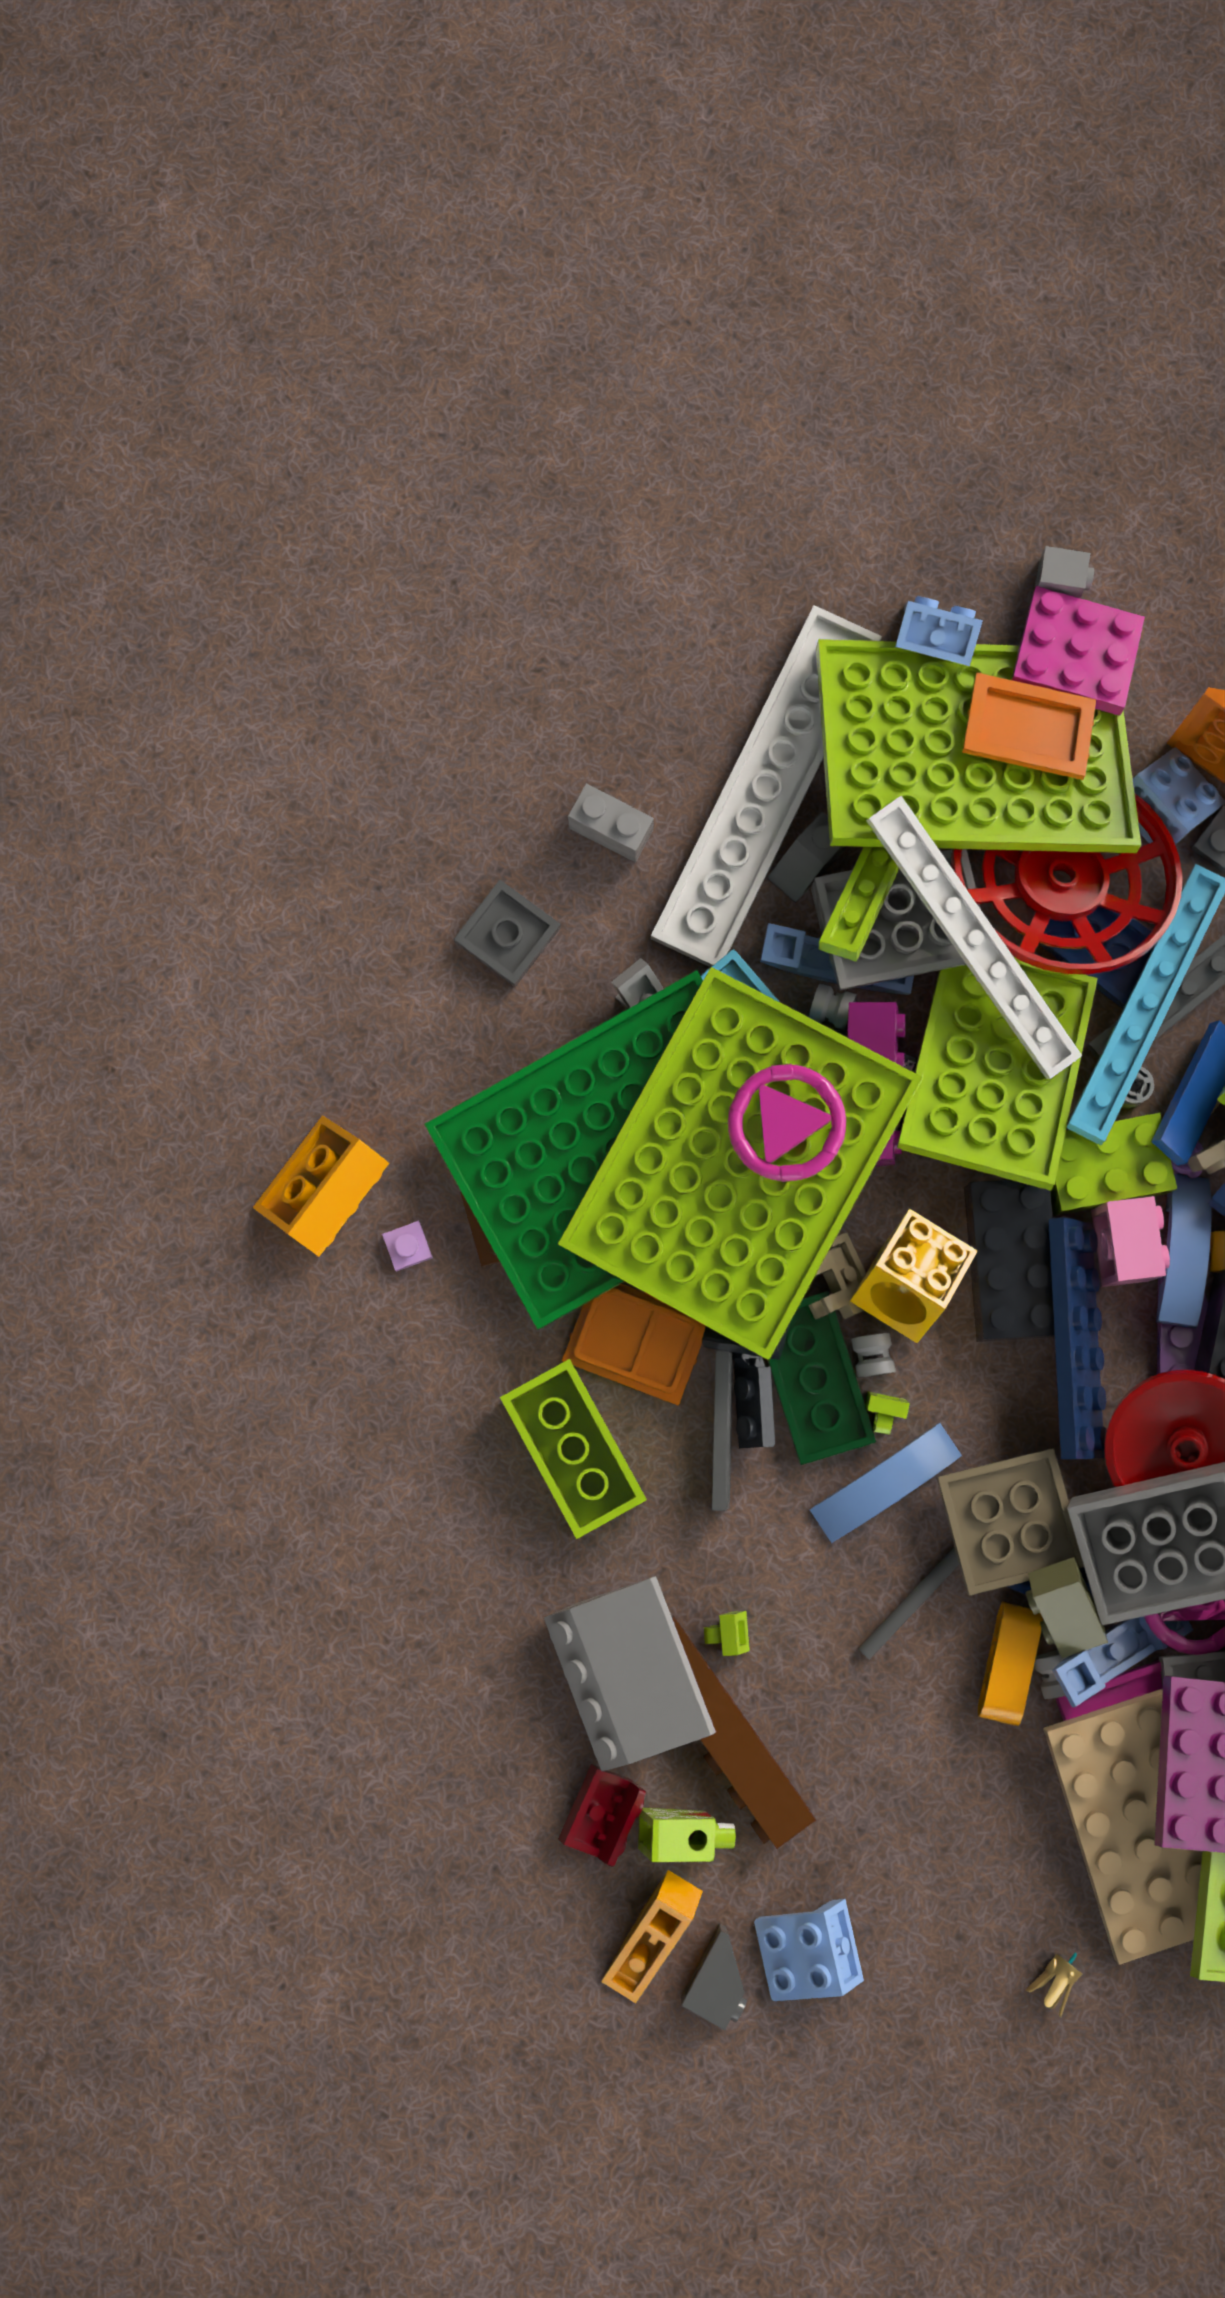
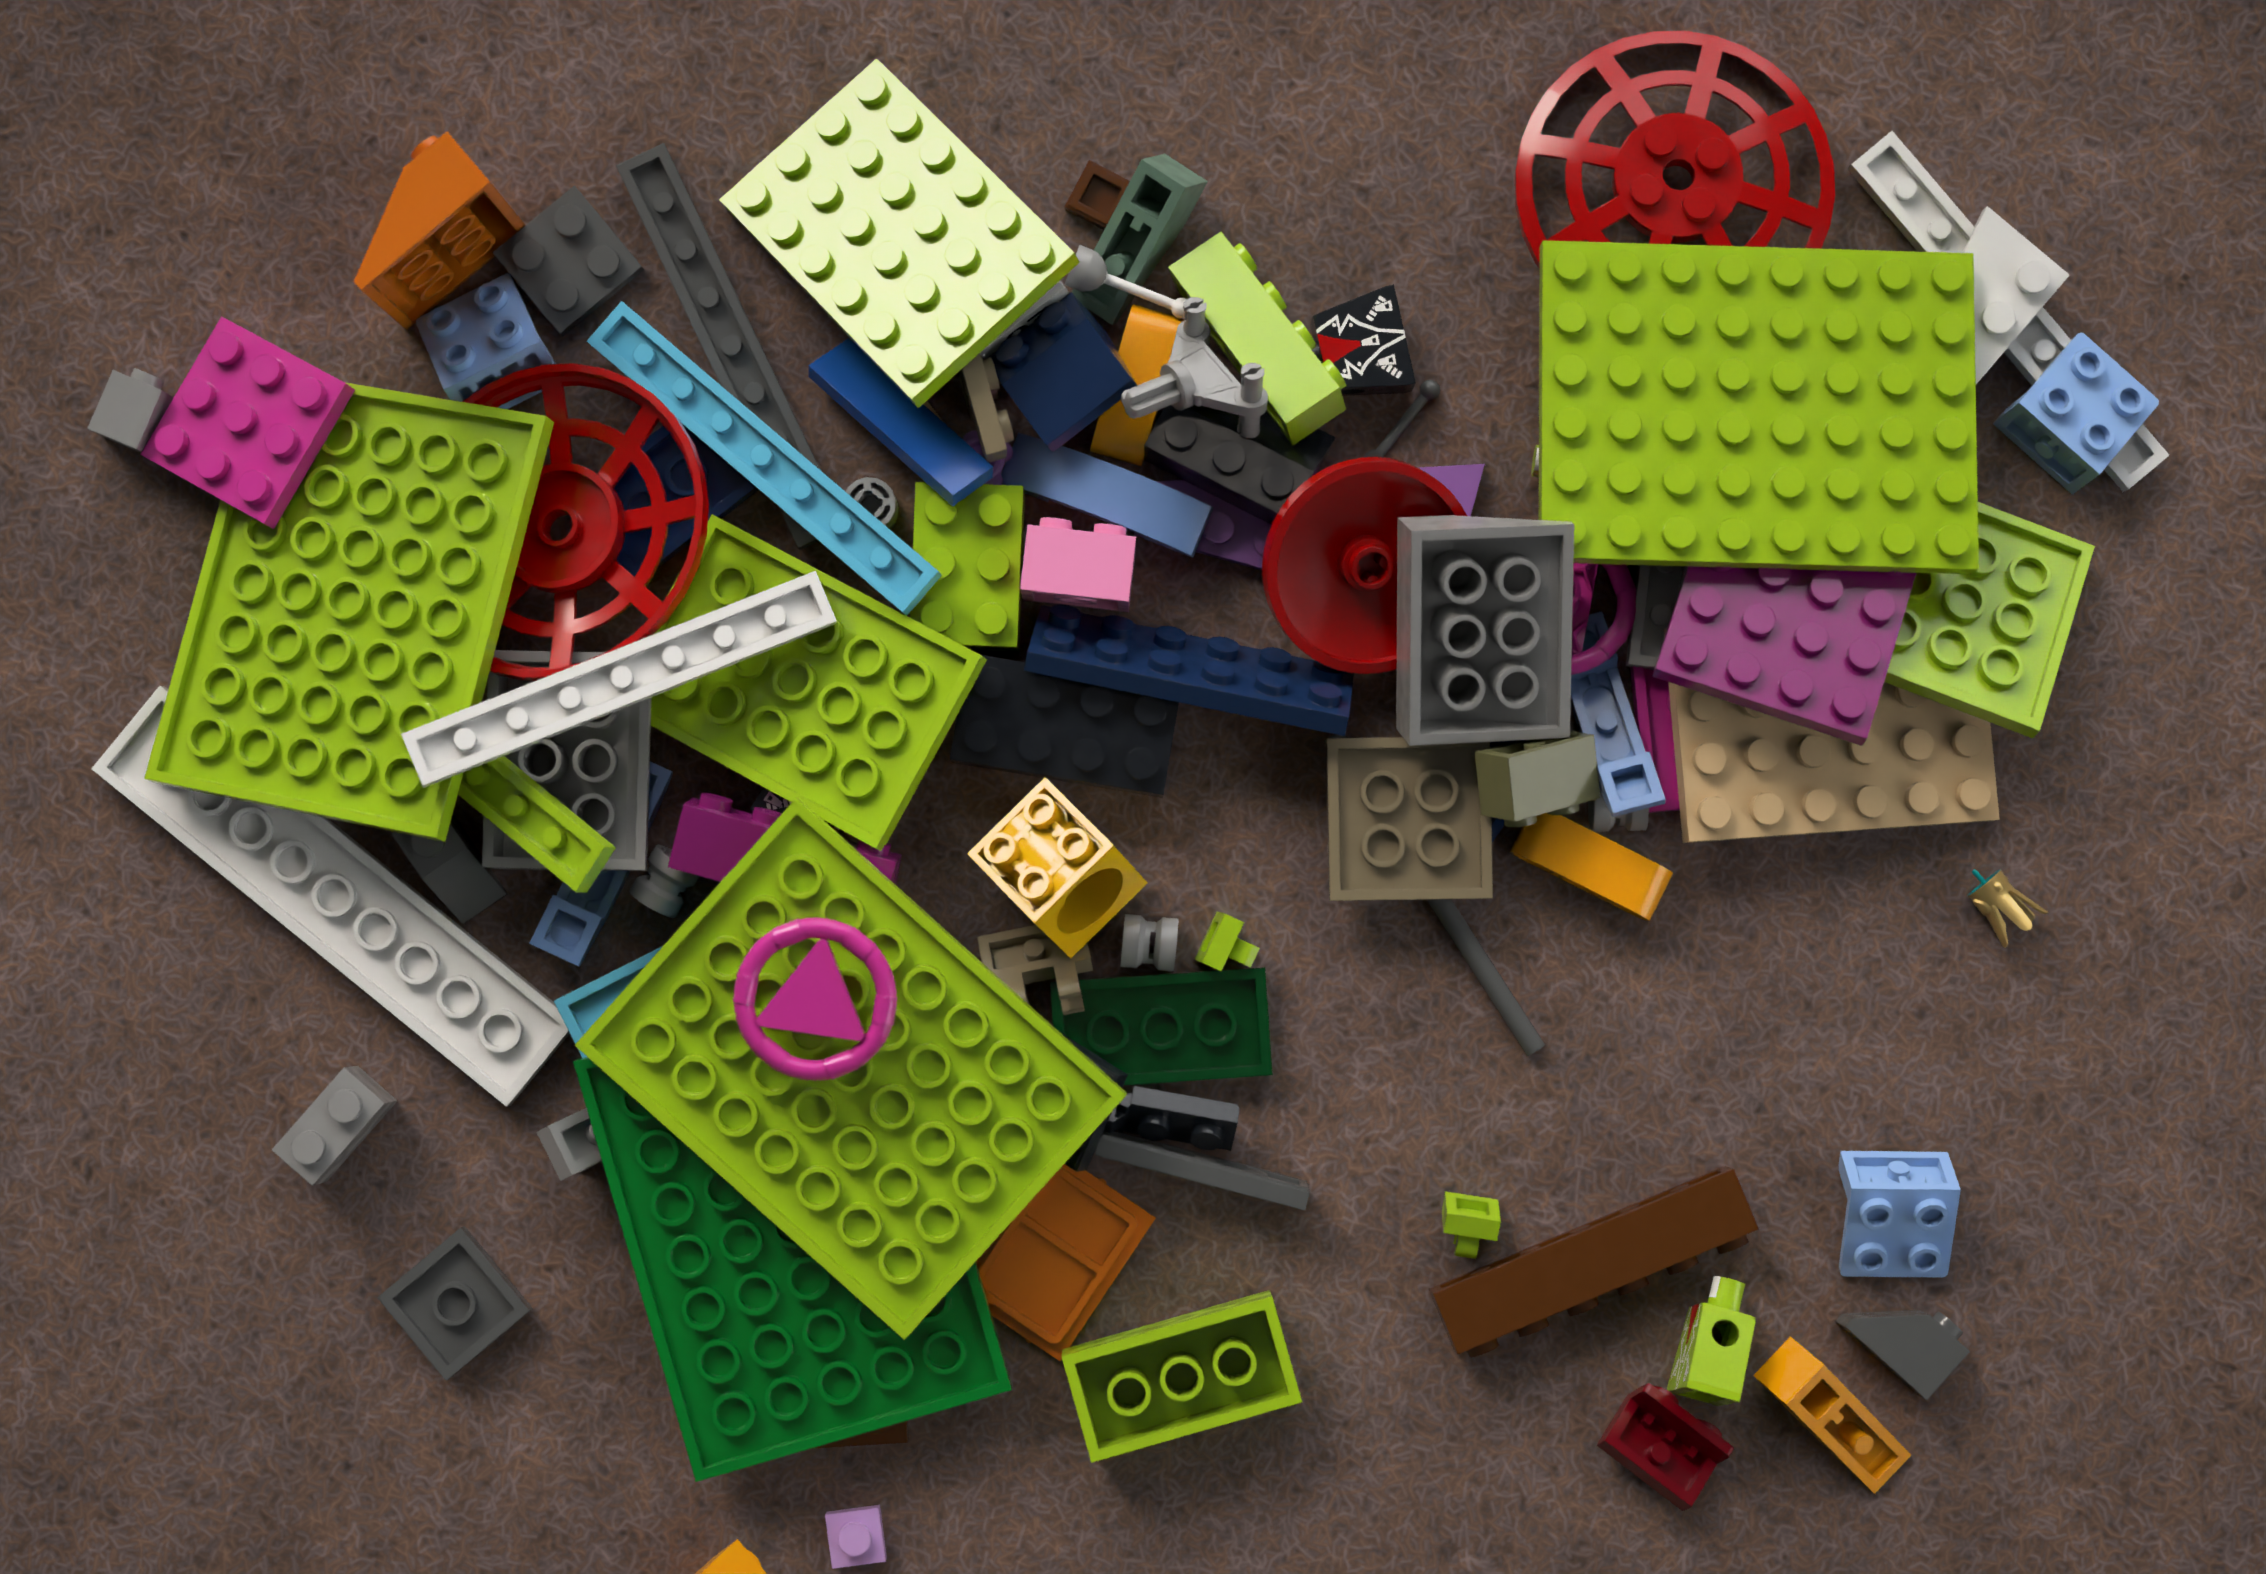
camera: 80 degrees left, 5 degrees up
light grey slope [544,1576,716,1771] -> none
medium blue slope [809,1423,962,1543] -> none
light blue bracket [895,596,983,666] -> none
orange piece [962,673,1096,780] -> none

